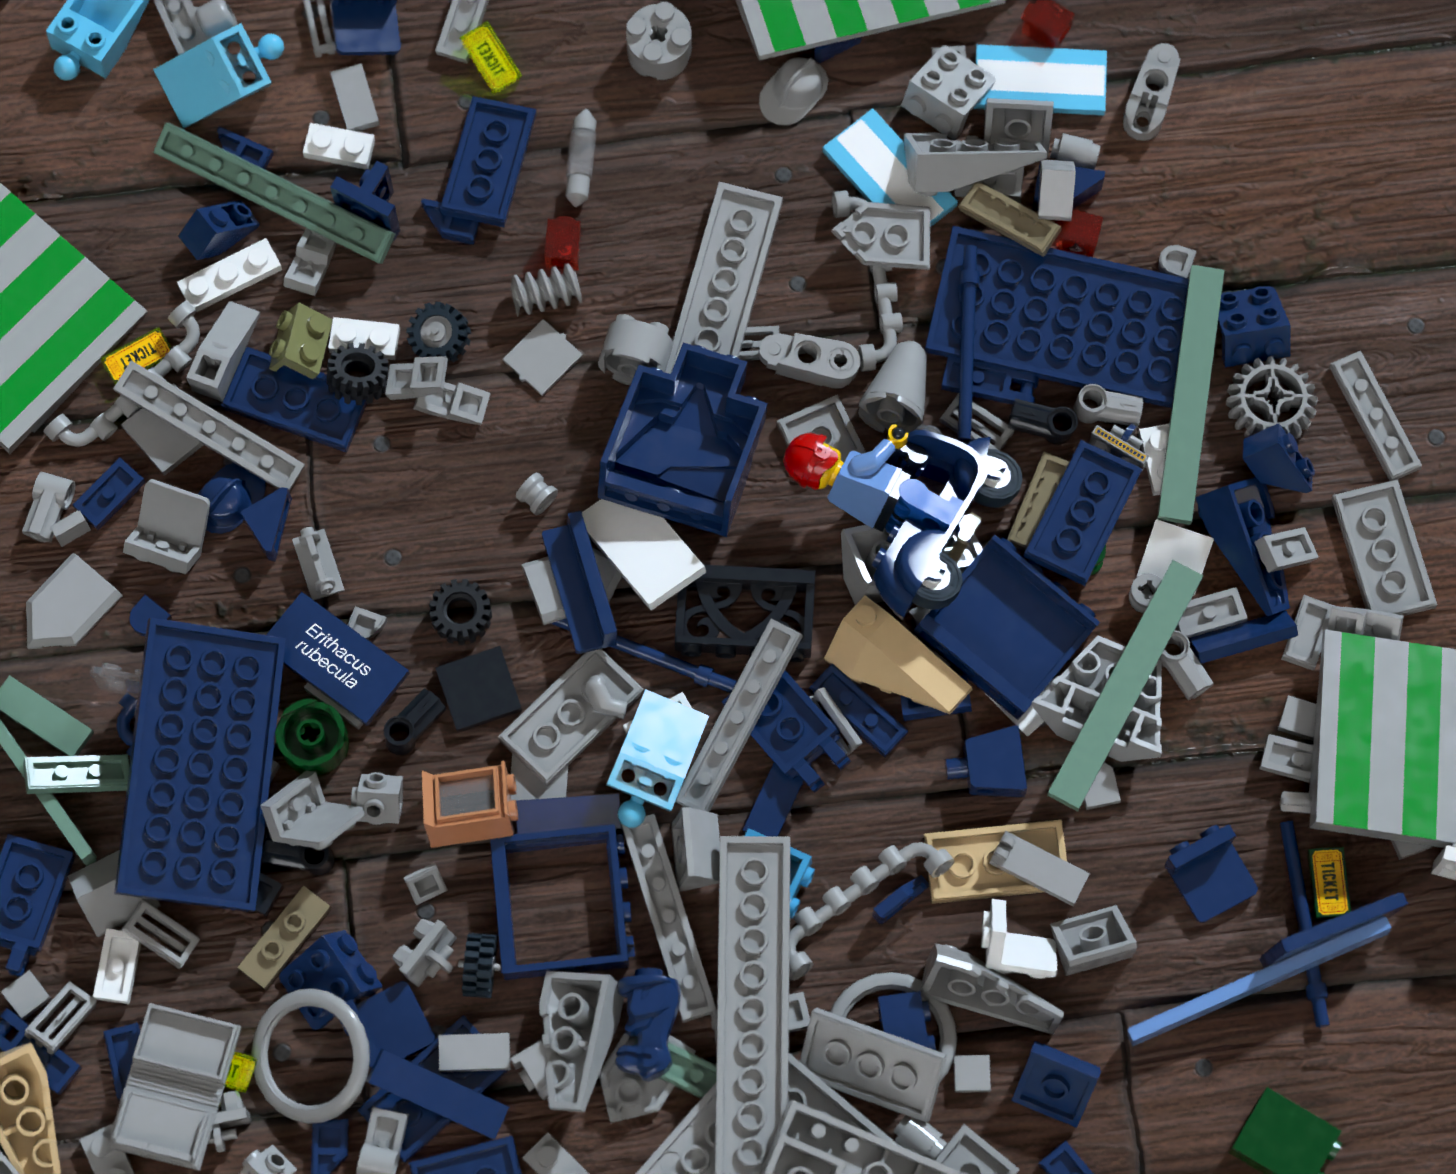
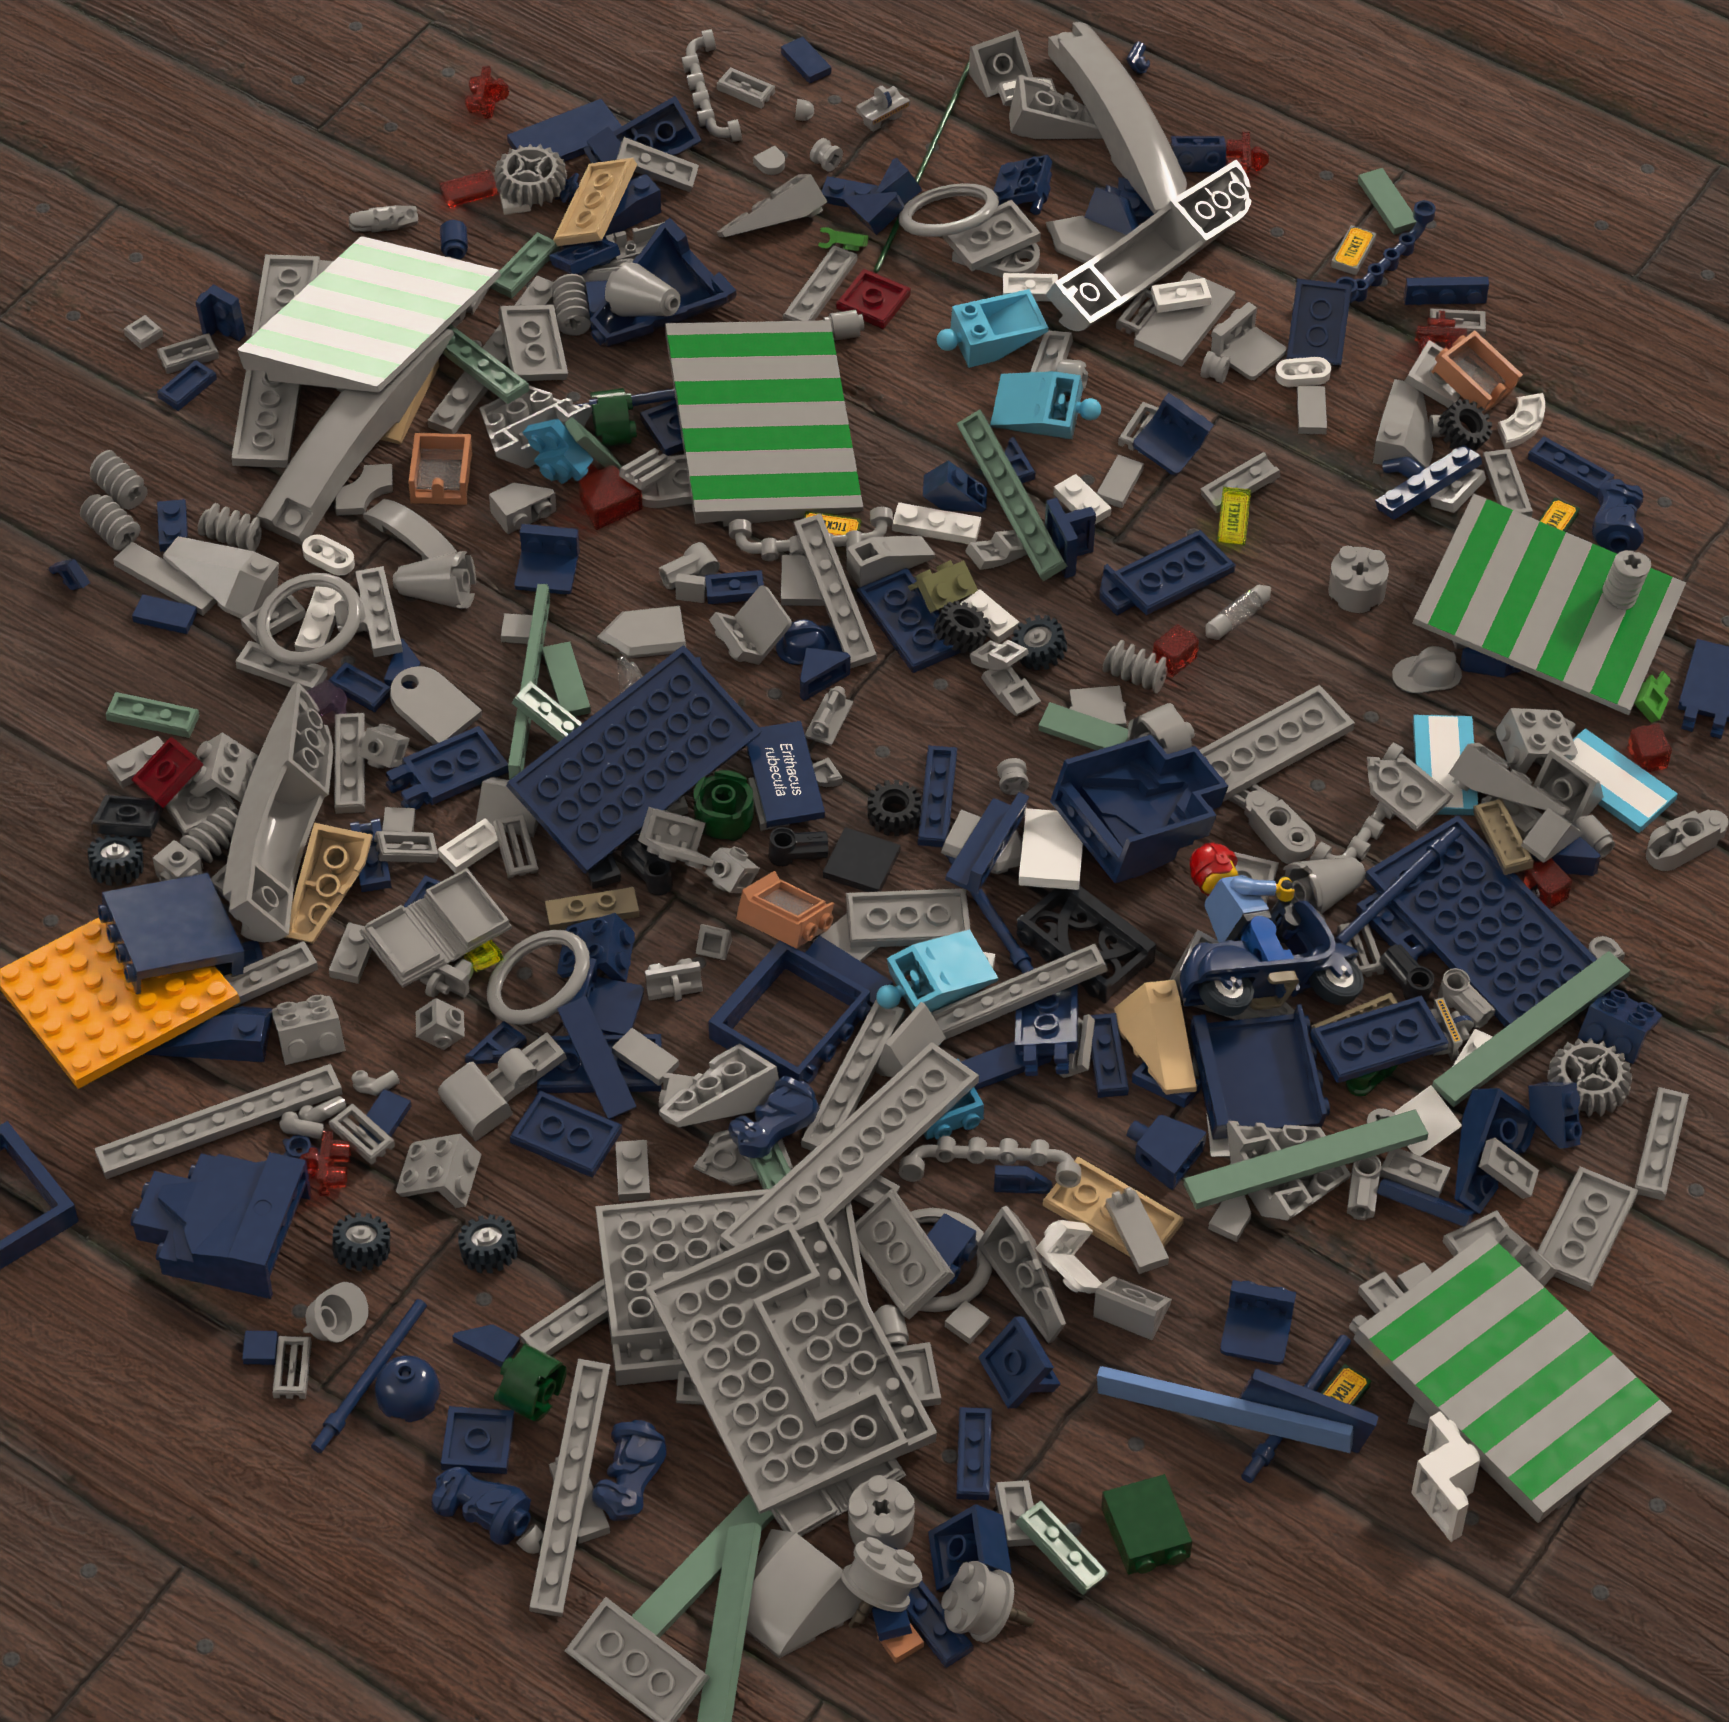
camera: 40 degrees right, 20 degrees down
black wheel [458,933,501,998] -> none
light grey arm [585,675,628,719] -> none
none -> dark blue tile [918,745,957,847]
none -> sand green tile [1039,702,1129,750]

